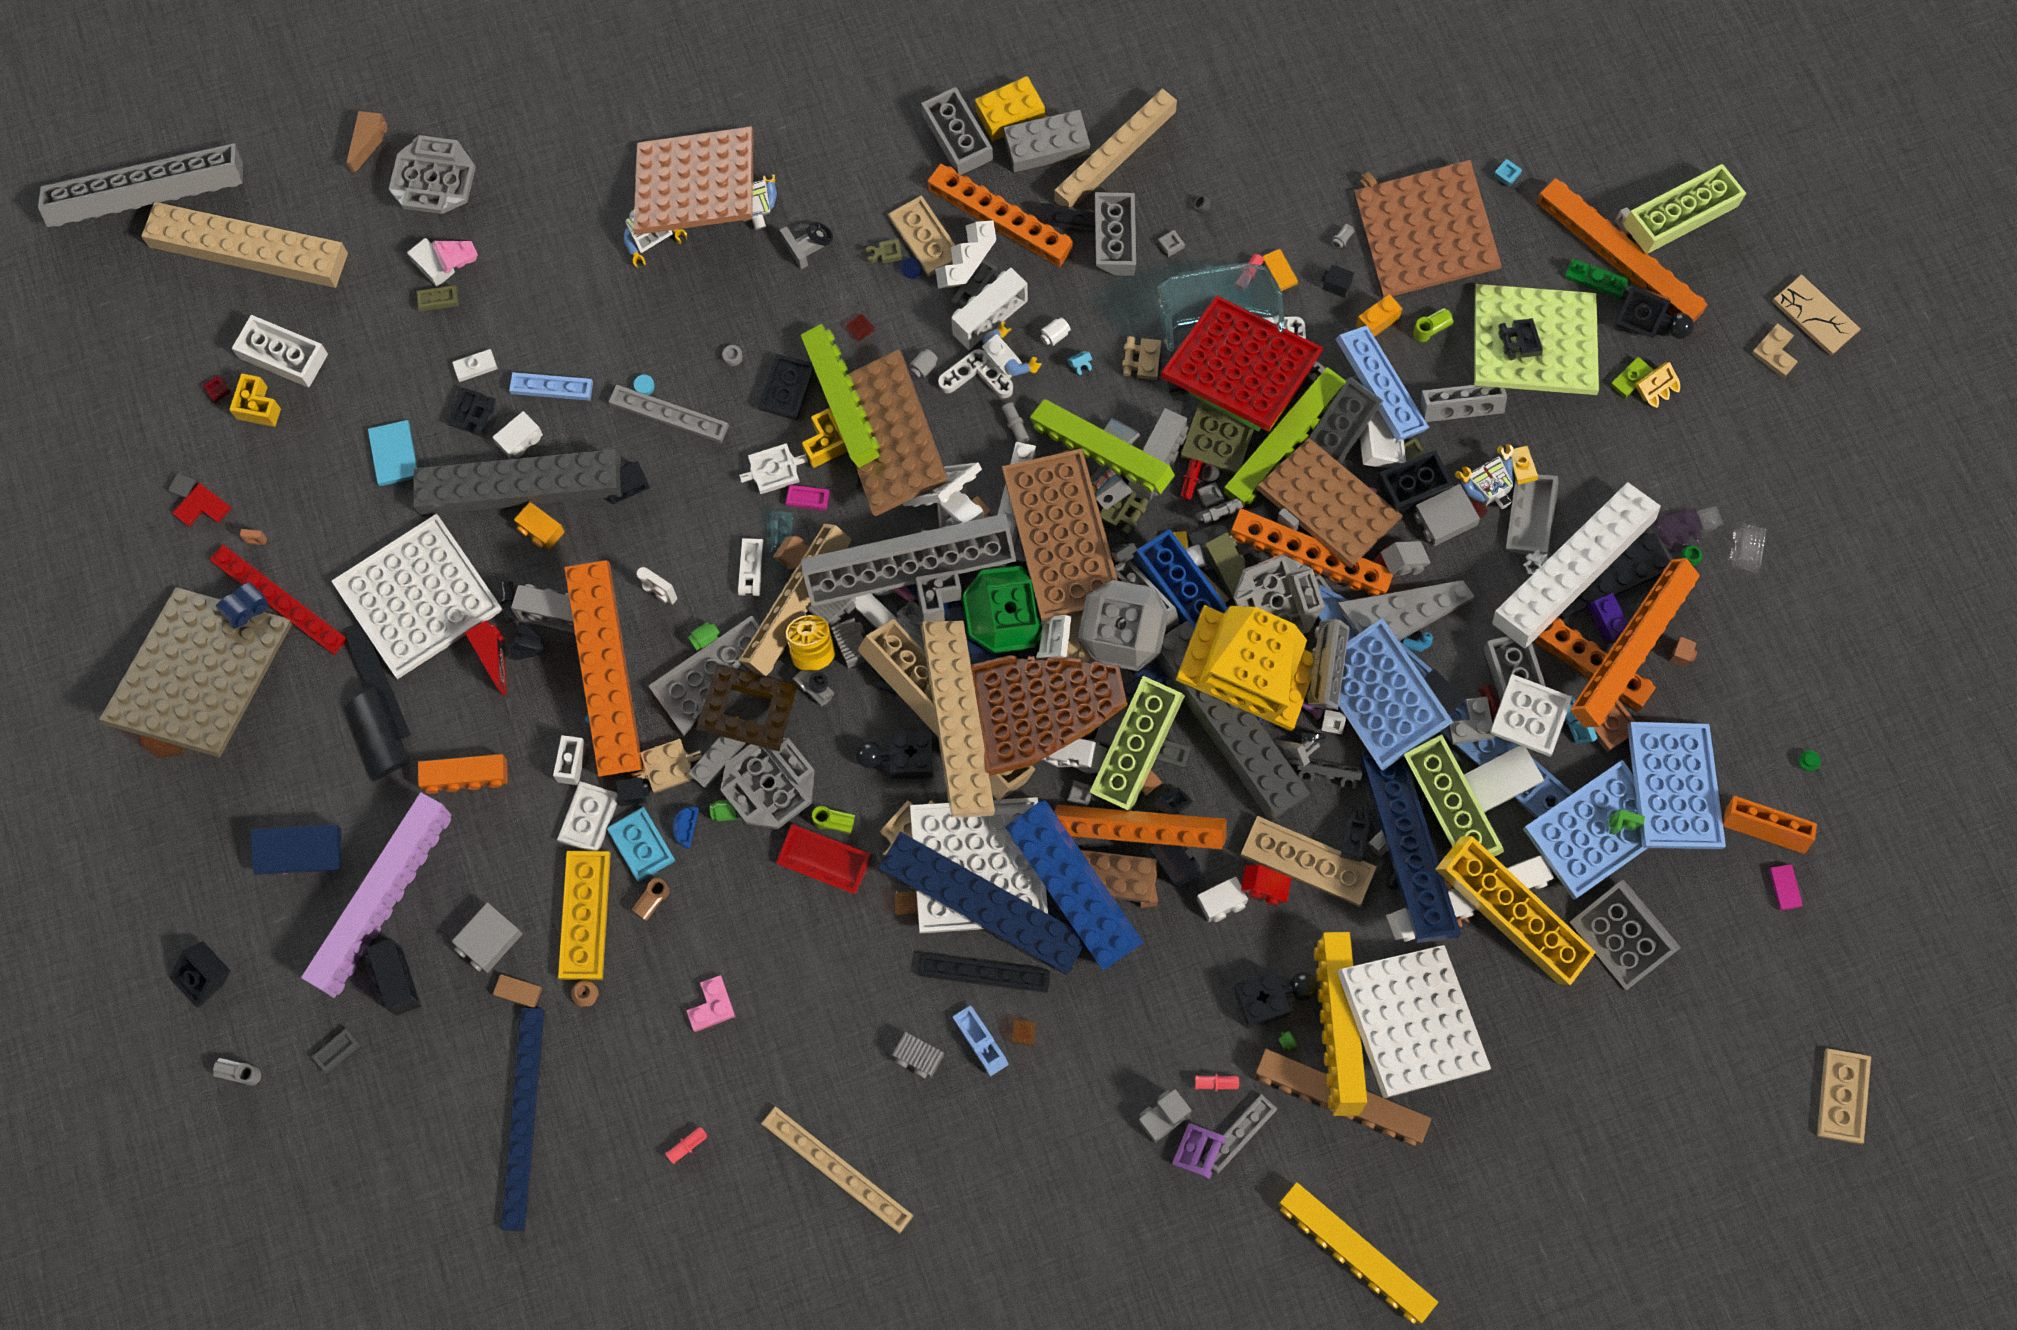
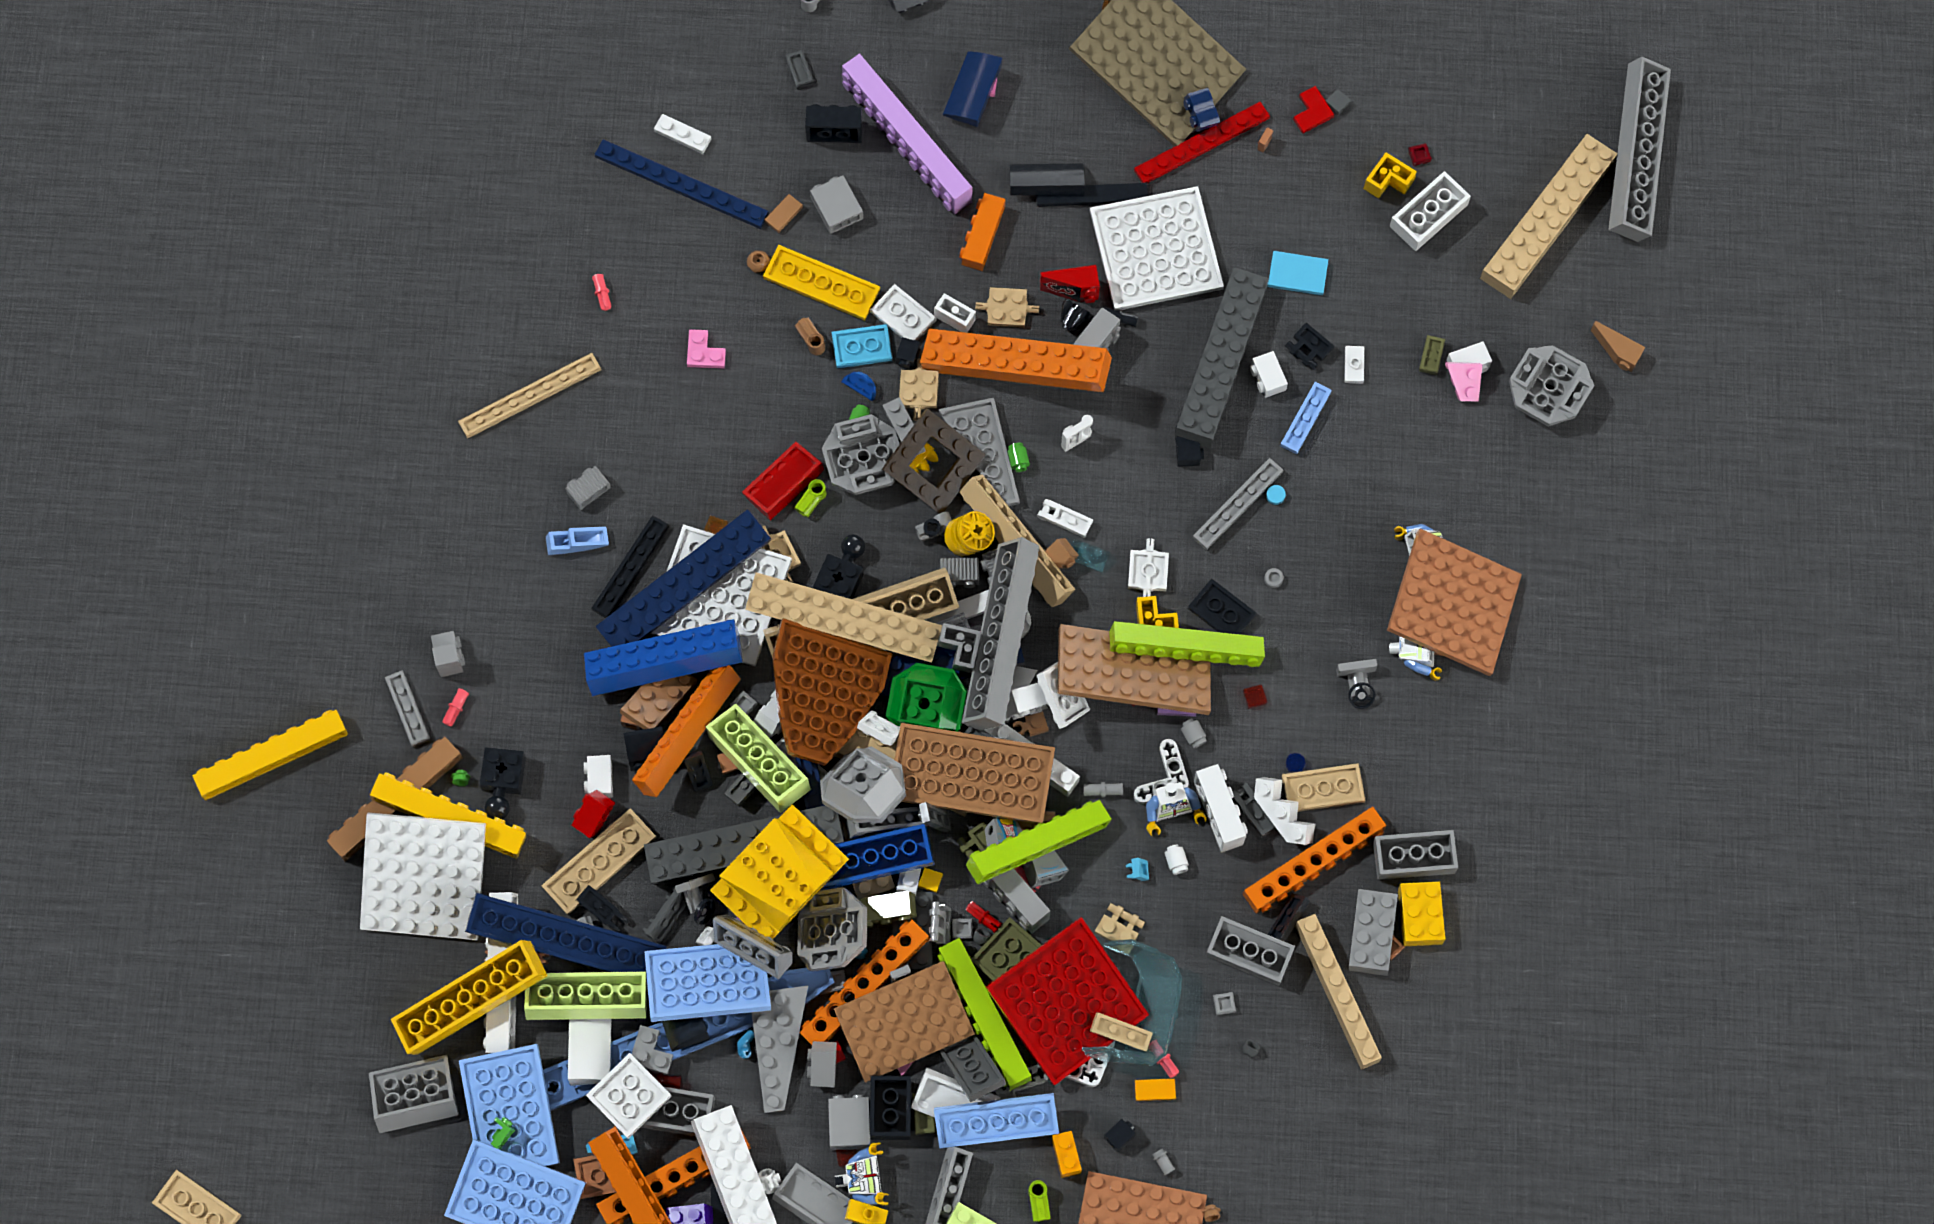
camera: 110 degrees right, 0 degrees up
light orange brick [514,502,564,550] -> none
dark pink tile [786,485,830,511] -> none
olive plate [866,239,902,263] -> none
clear orange plate [1012,1020,1036,1045] -> none
medium lavender plate [1172,1123,1226,1180] -> none
none -> white plate [654,114,712,154]
none -> tan plate [975,287,1039,327]
none -> tan plate [1090,1012,1153,1052]

